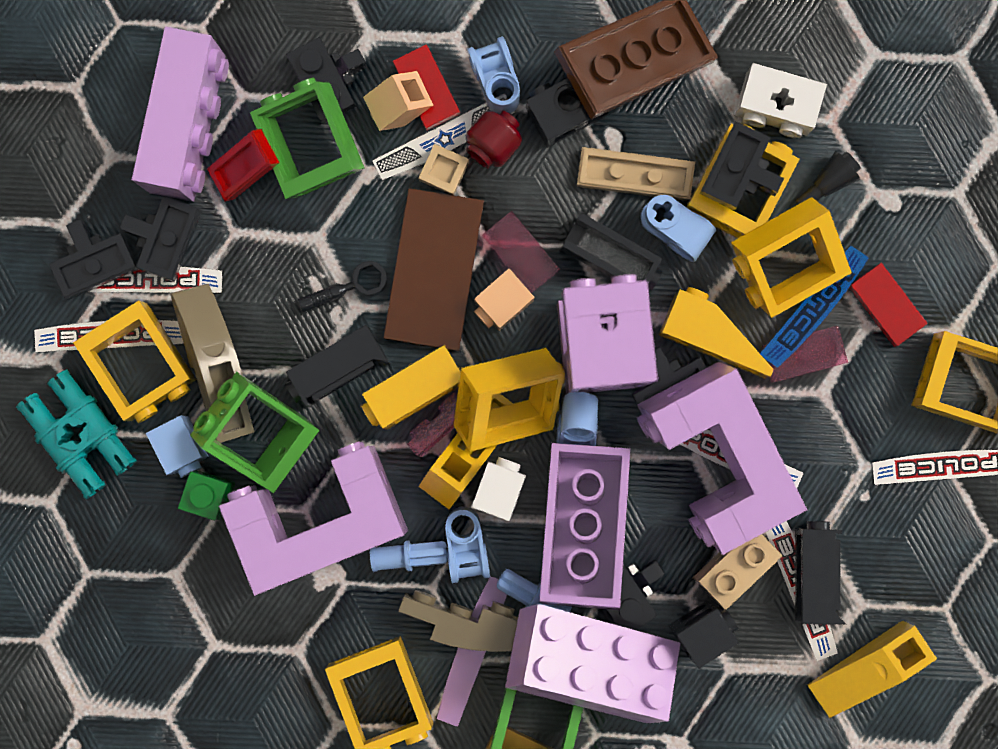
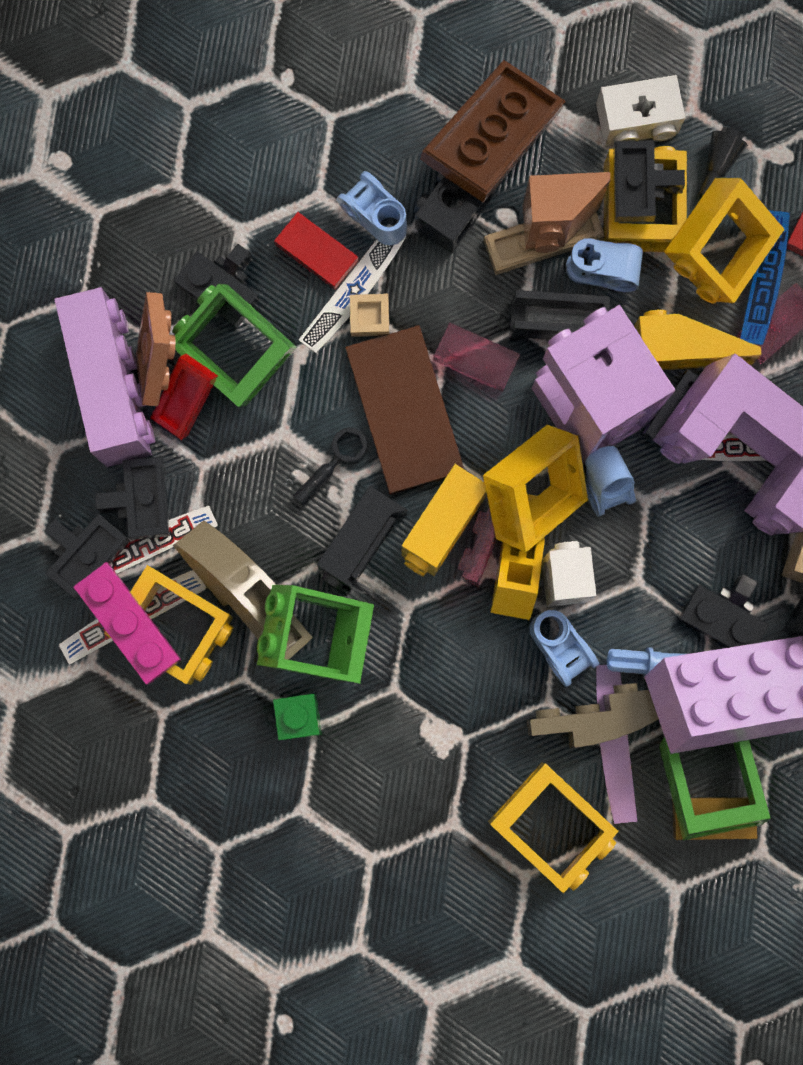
camera: 25 degrees left, 5 degrees down
teal pin [16,369,137,499] -> none
light blue brick [146,415,209,478] -> none
lavender piece [219,441,408,596] -> none
light nougat brick [363,71,433,131] -> none
light blue axle [370,540,448,572] -> none
dark red head [465,110,522,168] -> none
light nougat brick [474,269,535,331] -> none
lavender brick [540,443,630,610] -> none
none -> dark pink plate [74,562,181,685]
none -> nougat plate [136,292,176,406]
none -> nougat slope [523,172,610,253]

